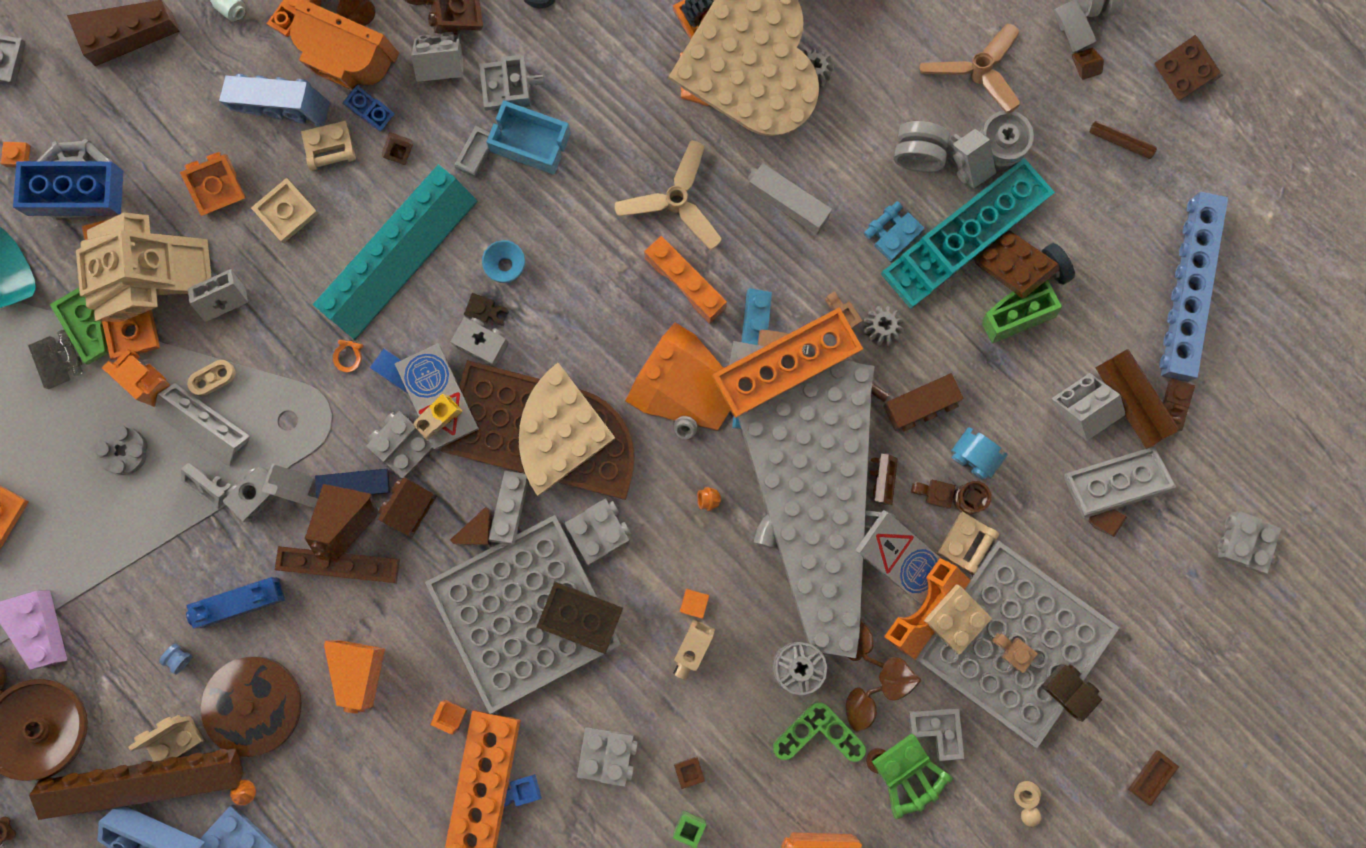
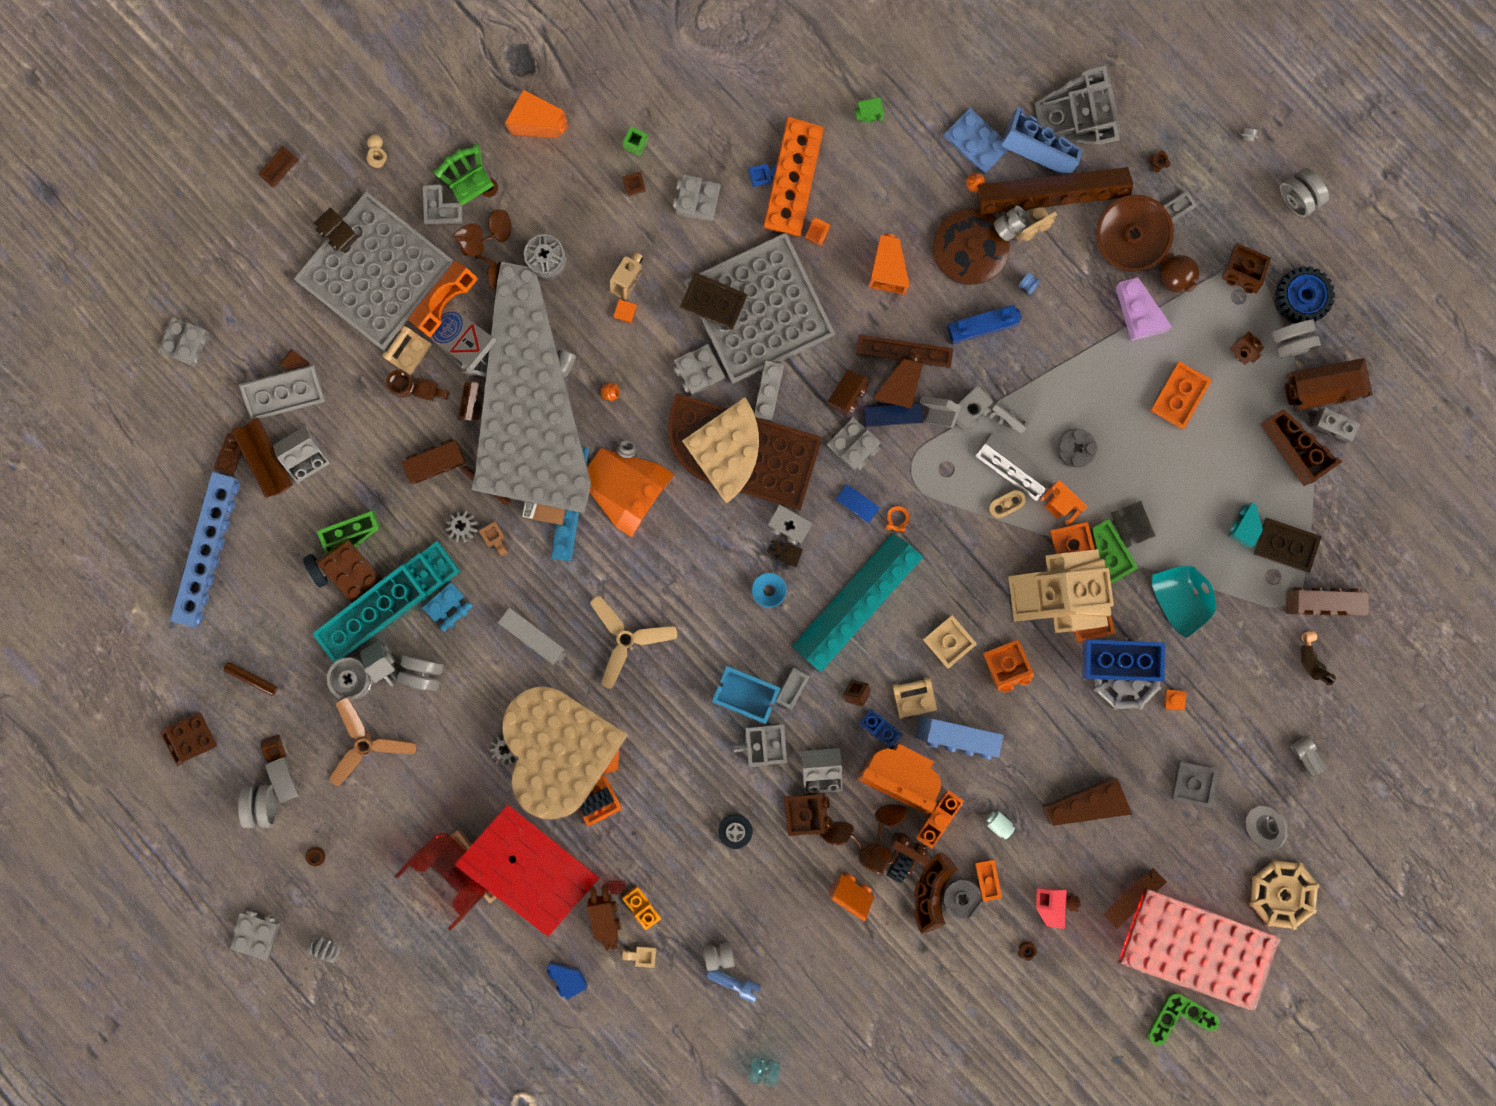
camera: 175 degrees right, 5 degrees up
light grey brick [188,269,248,322] -> none
light grey tile [395,343,479,450] -> none
leg [413,394,463,440] -> none
reddish brown slope [450,507,493,546] -> none
orange arch [644,236,727,324] -> none
orange plate [712,307,863,418] -> none
bright green beam [773,702,866,762] -> none
tan plate [924,584,992,655] -> none
dark azure brick [951,427,1008,480] -> none
medium nougat plate [992,633,1038,673] -> none
none -> light grey wheel [994,206,1031,241]

